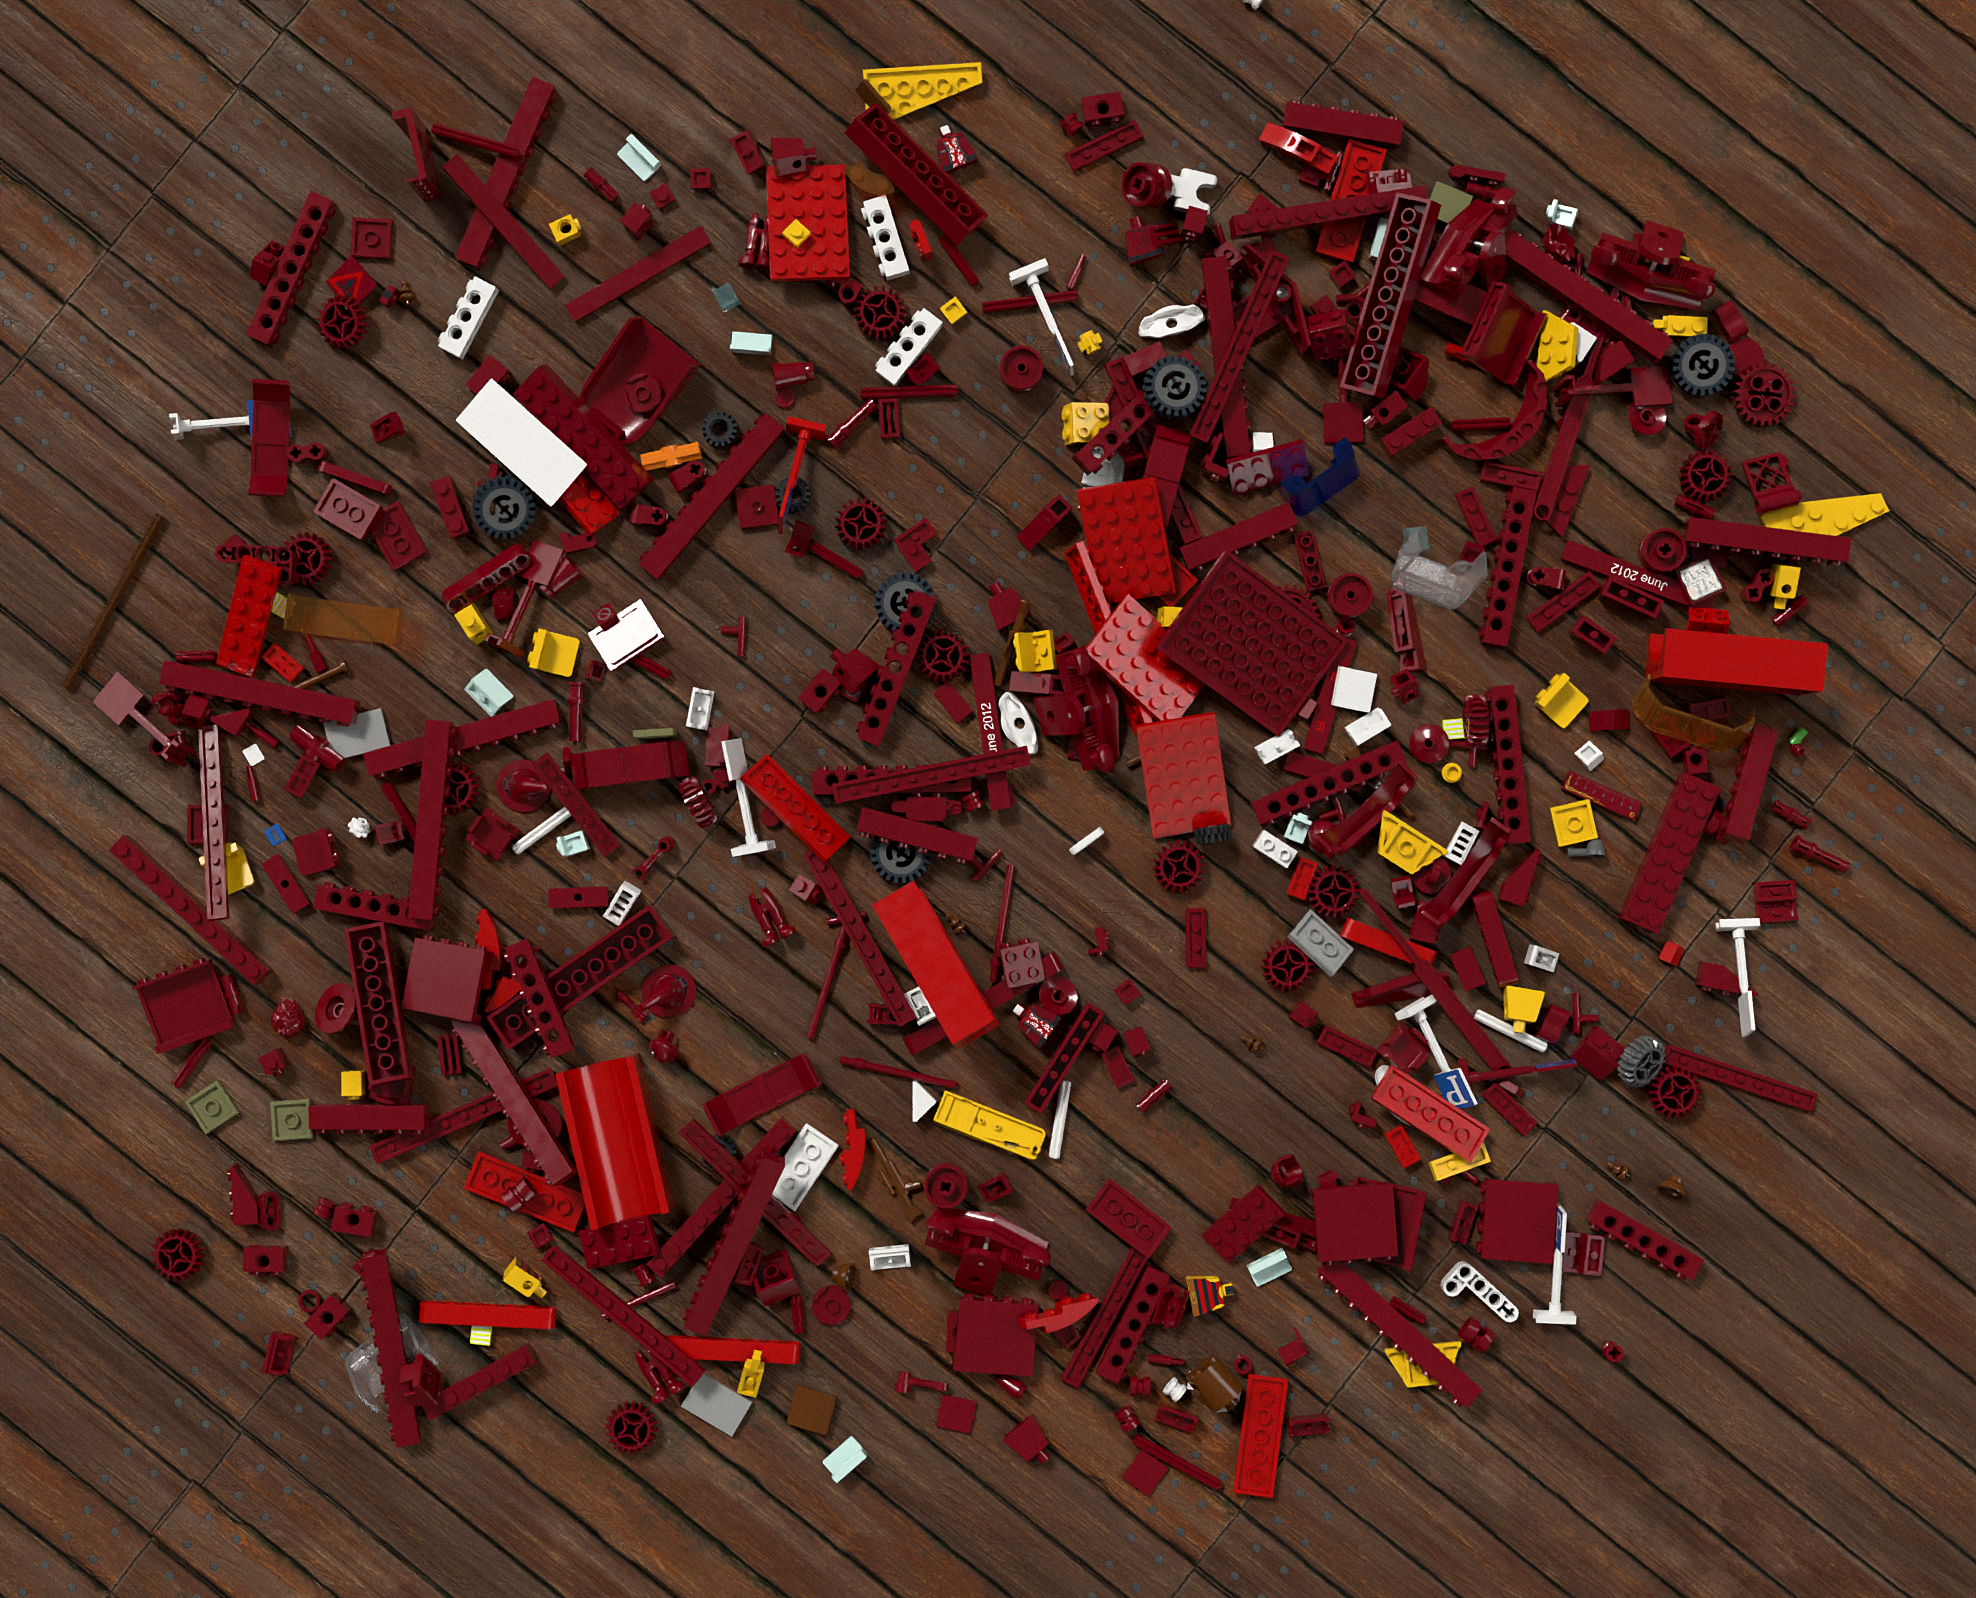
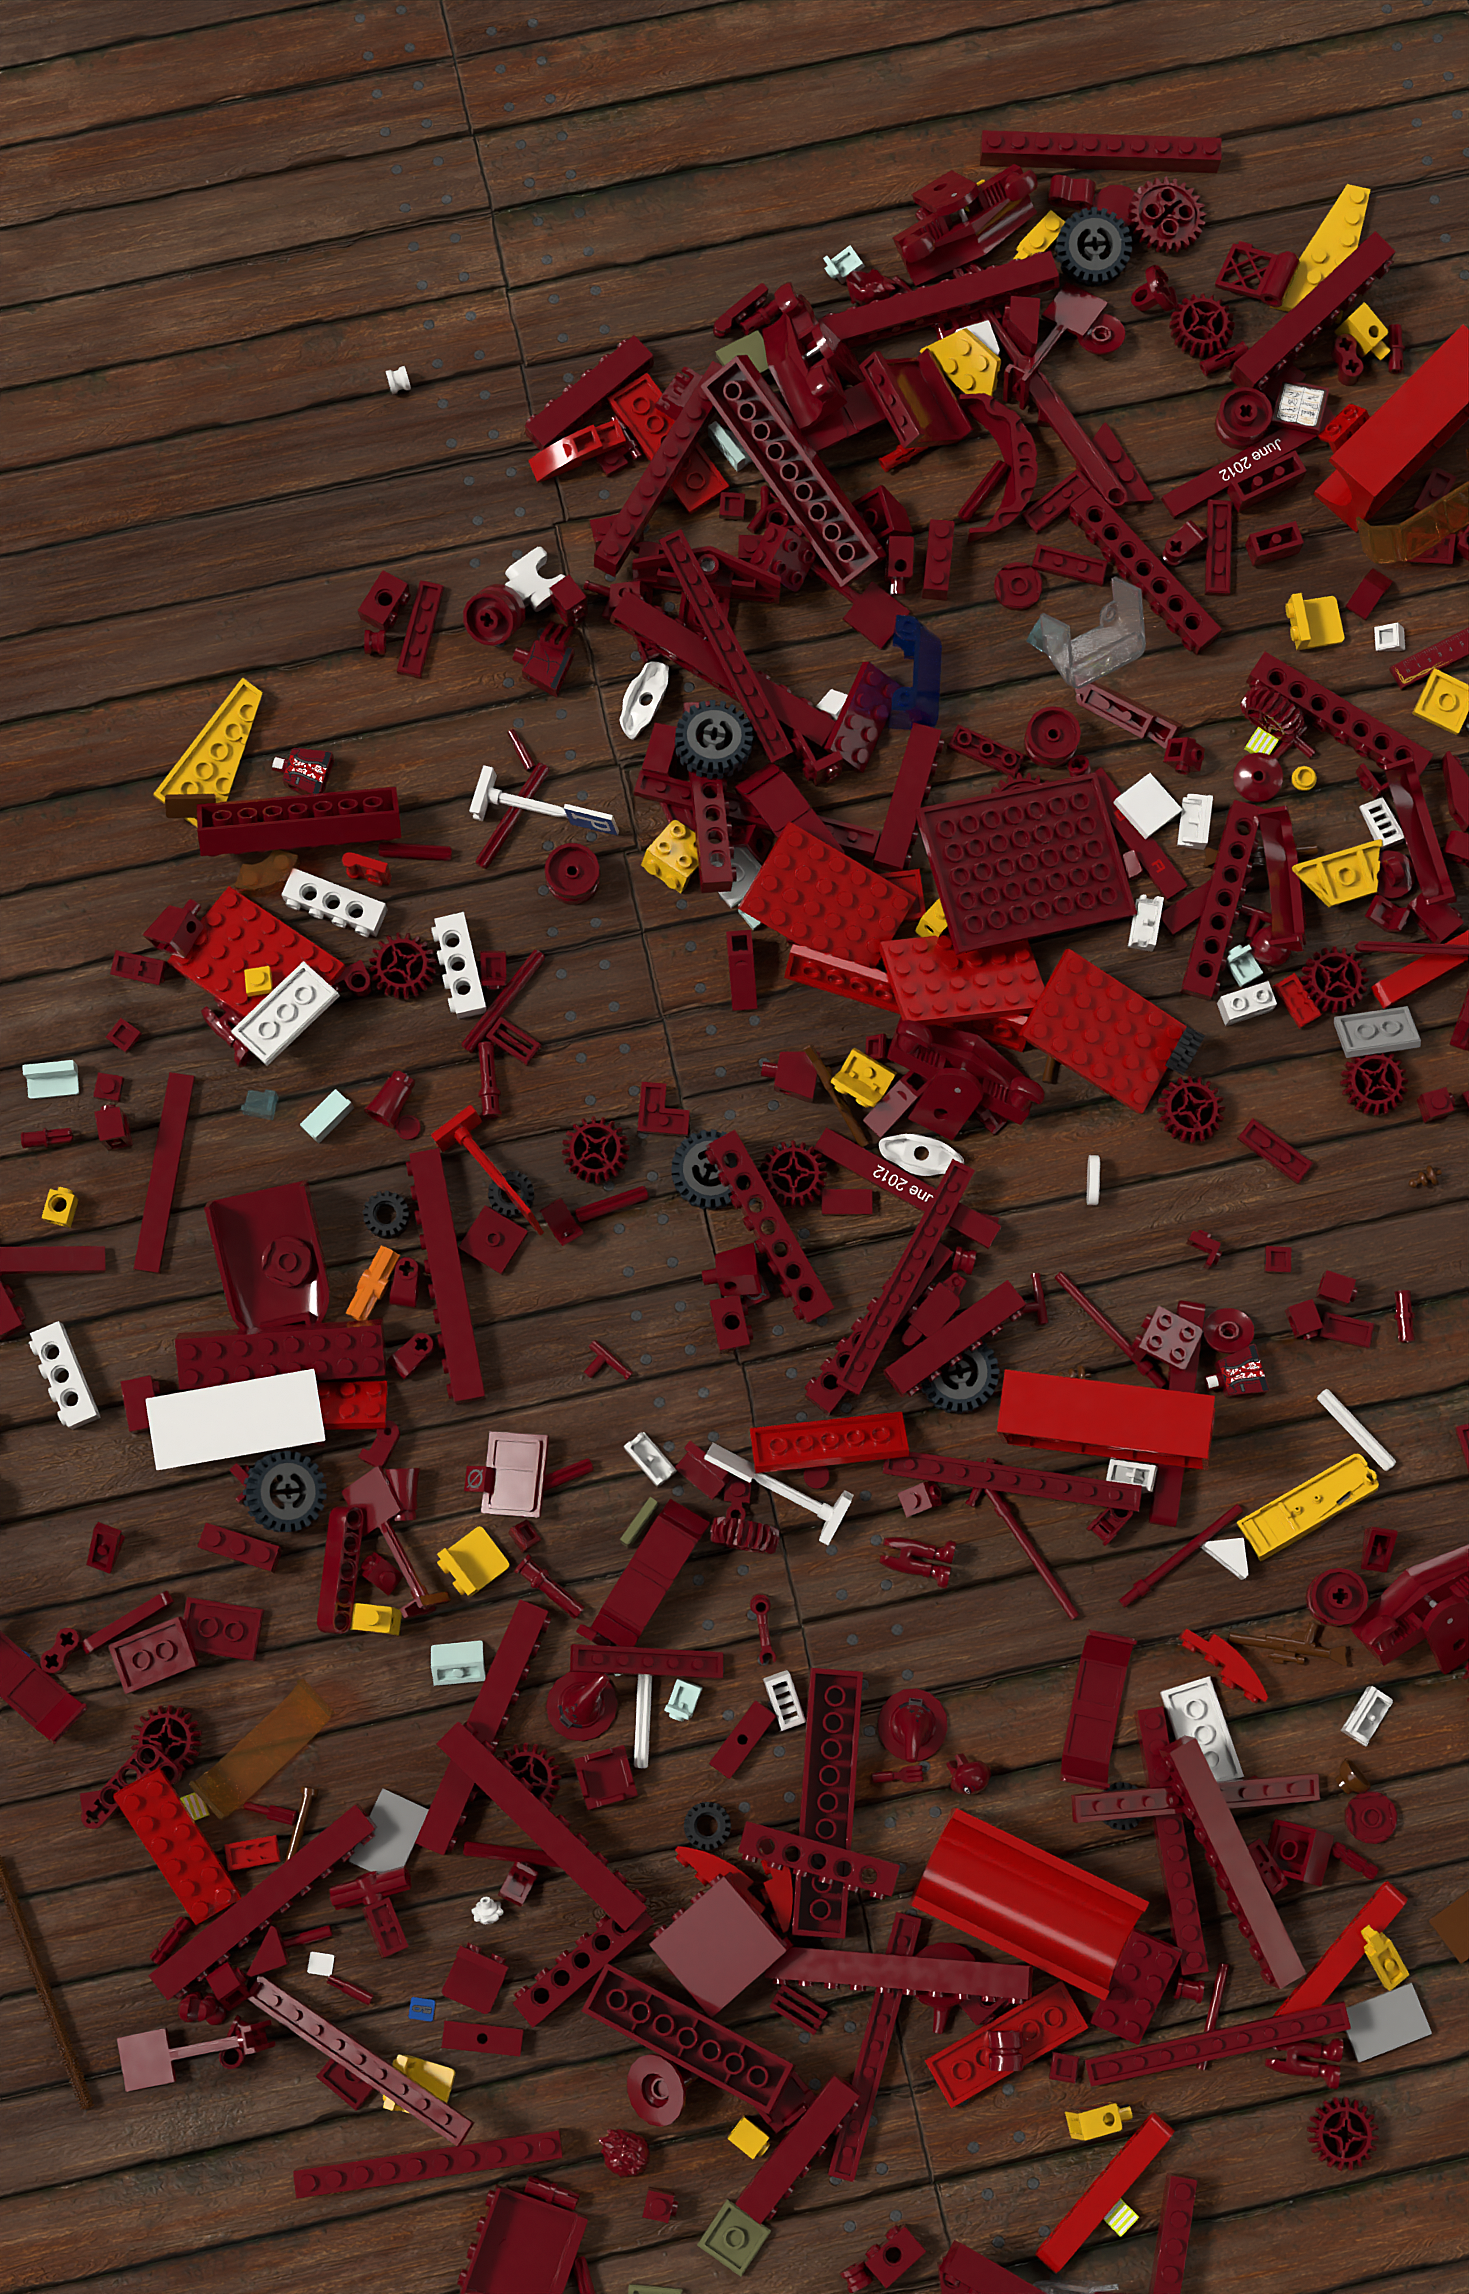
camera: 55 degrees left, 10 degrees down
yellow plate [940,296,967,325] -> none
dark red brick [1024,1001,1105,1114] -> none
yellow gear [1078,330,1102,355] -> none
dark red plate [1458,540,1485,567] -> none
none -> white tile [231,961,339,1066]
none -> black tyre [684,1802,731,1850]
none -> dark red brick [980,130,1222,173]
none -> dark red tile [993,562,1043,611]

